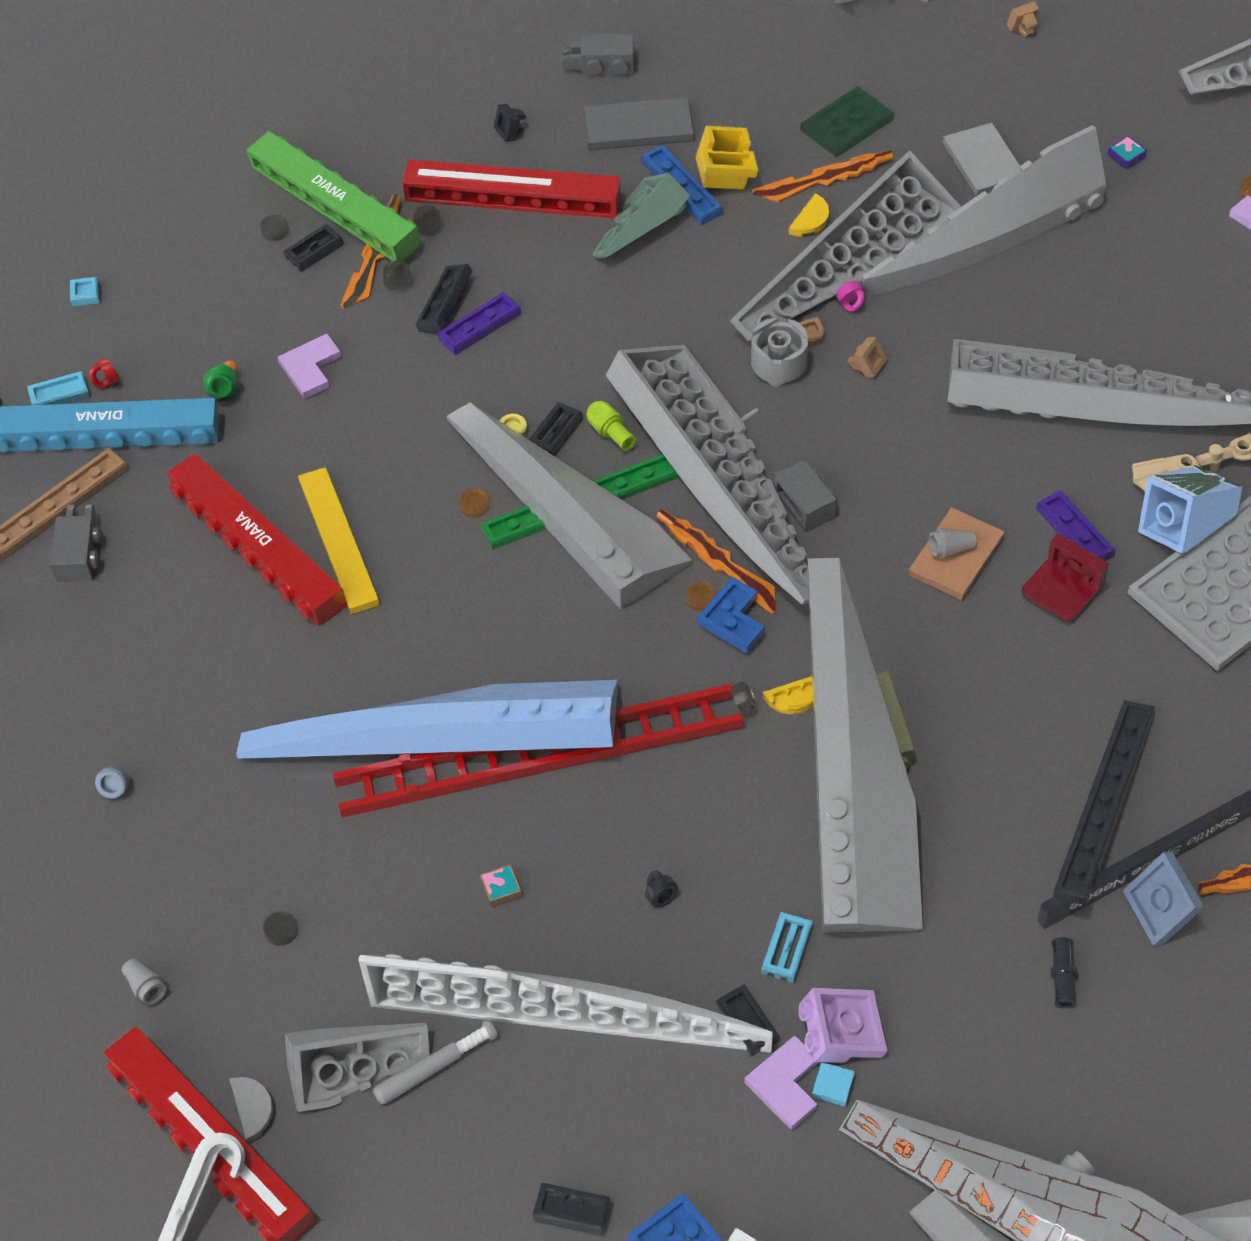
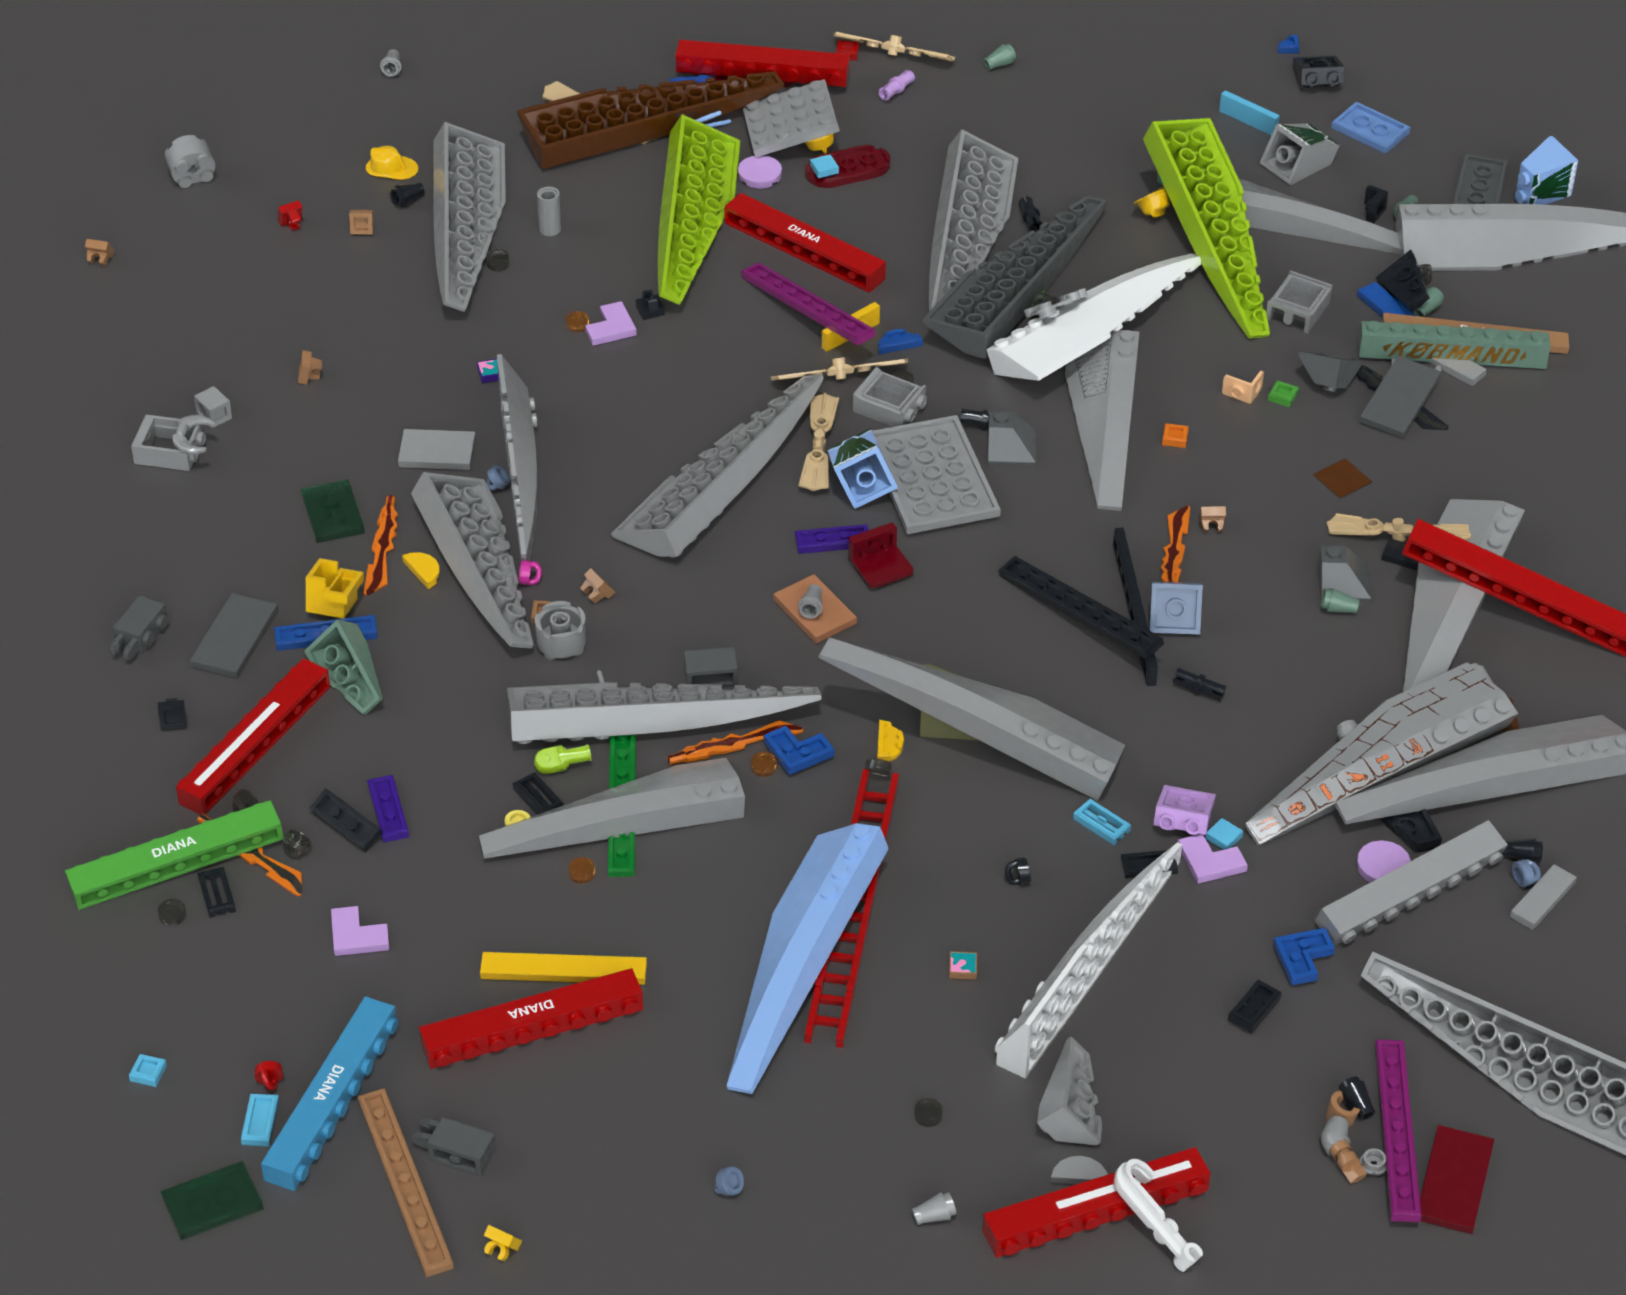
camera: 70 degrees left, 10 degrees down
green animal [203,361,239,400] -> none
light grey piece [373,1020,498,1105] -> none

